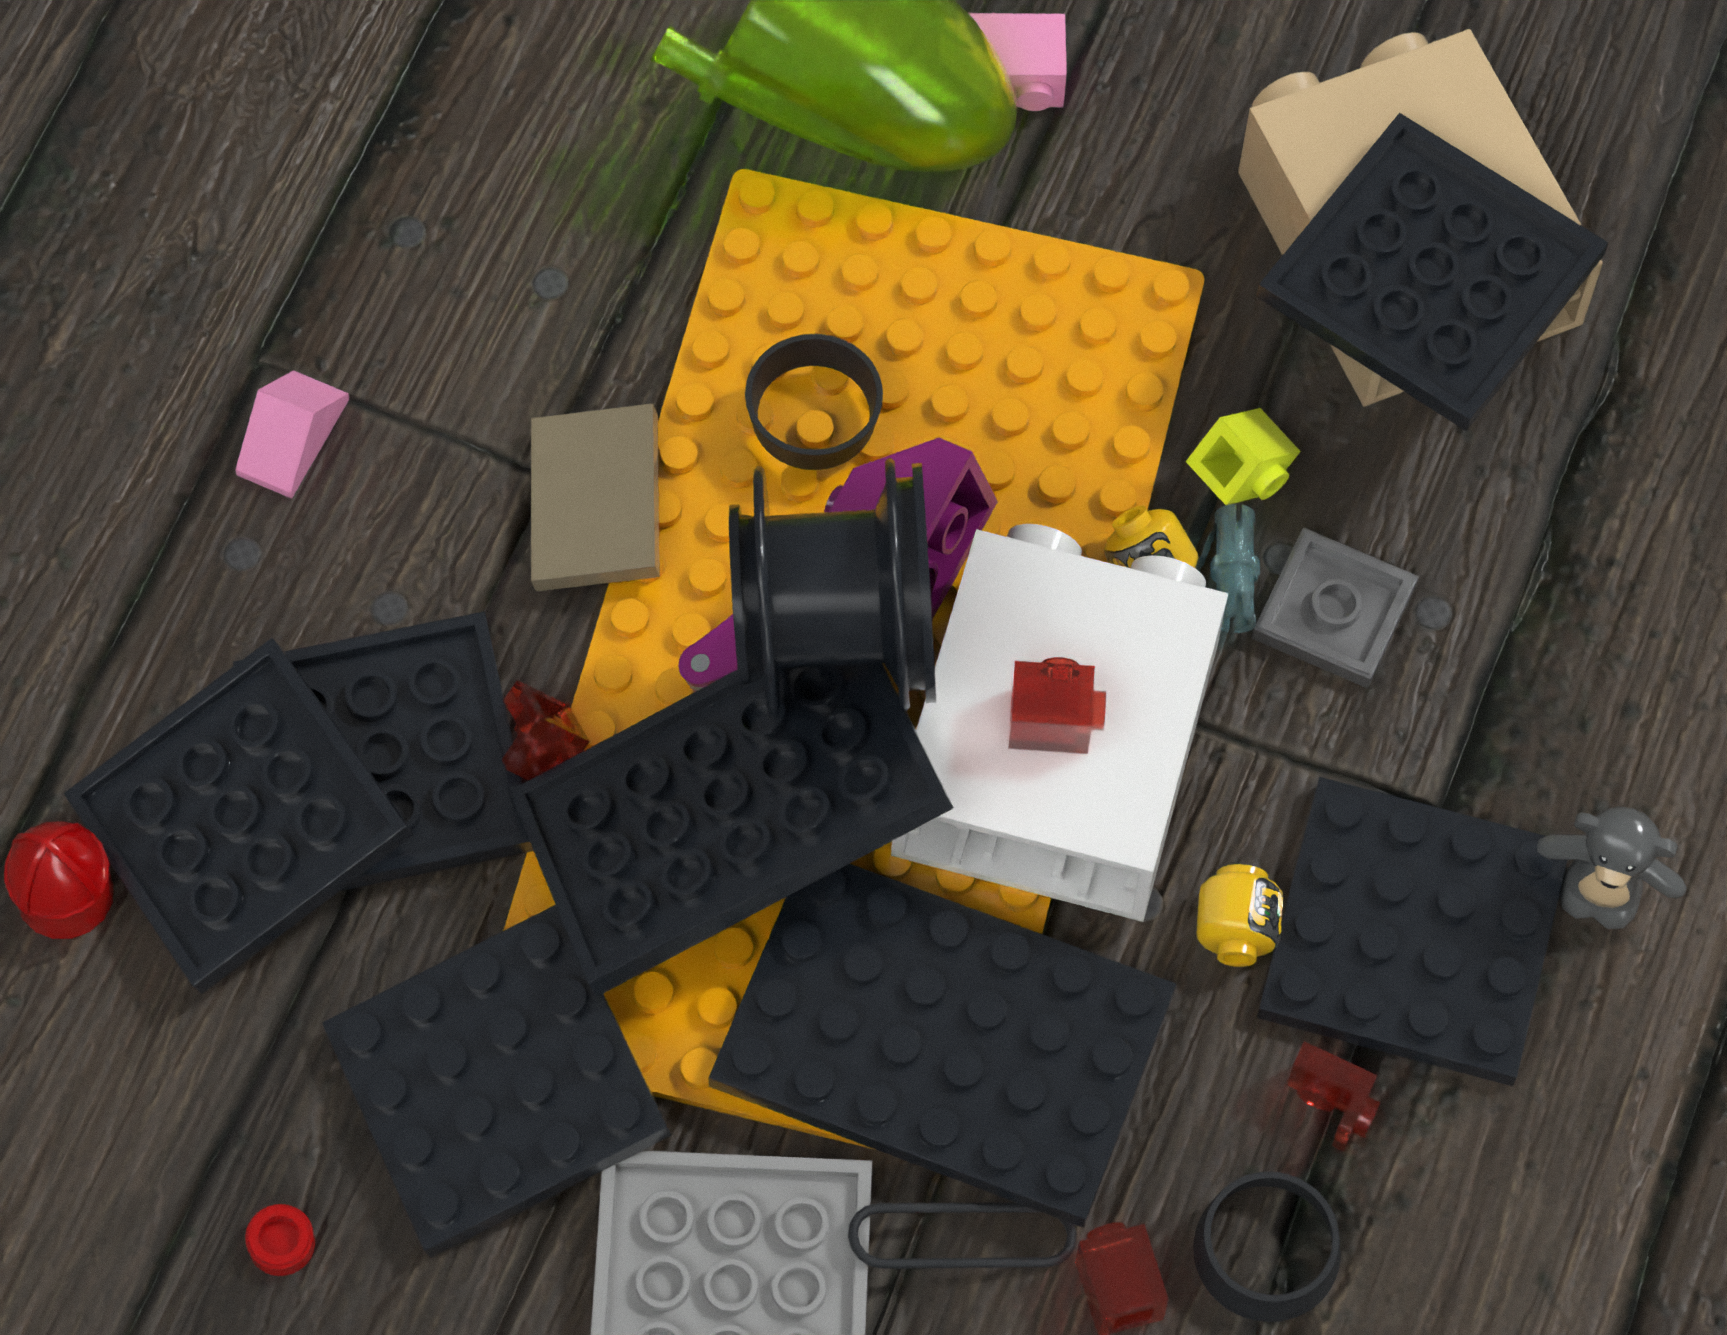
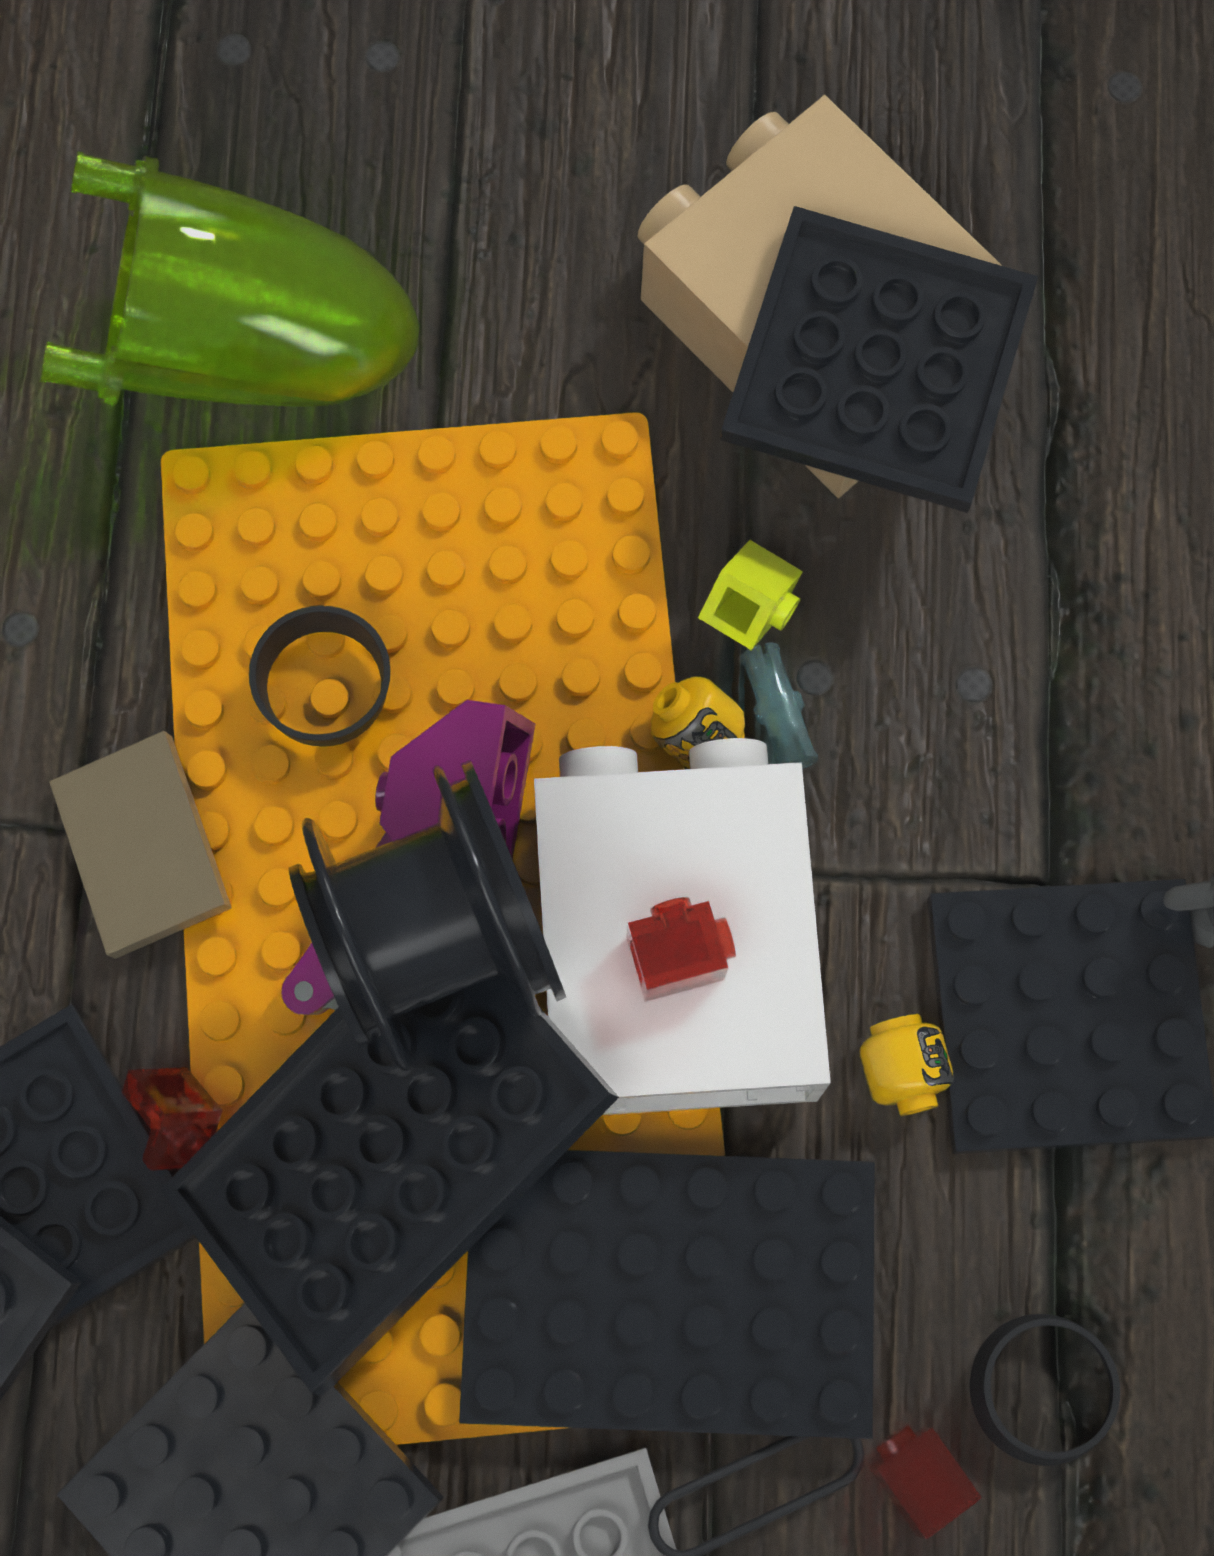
camera: 20 degrees left, 10 degrees up
bright pink slope [943,13,1067,111] -> none
flat silver tile [1252,527,1419,688] -> none
clear red bracket [1287,1042,1381,1151] -> none

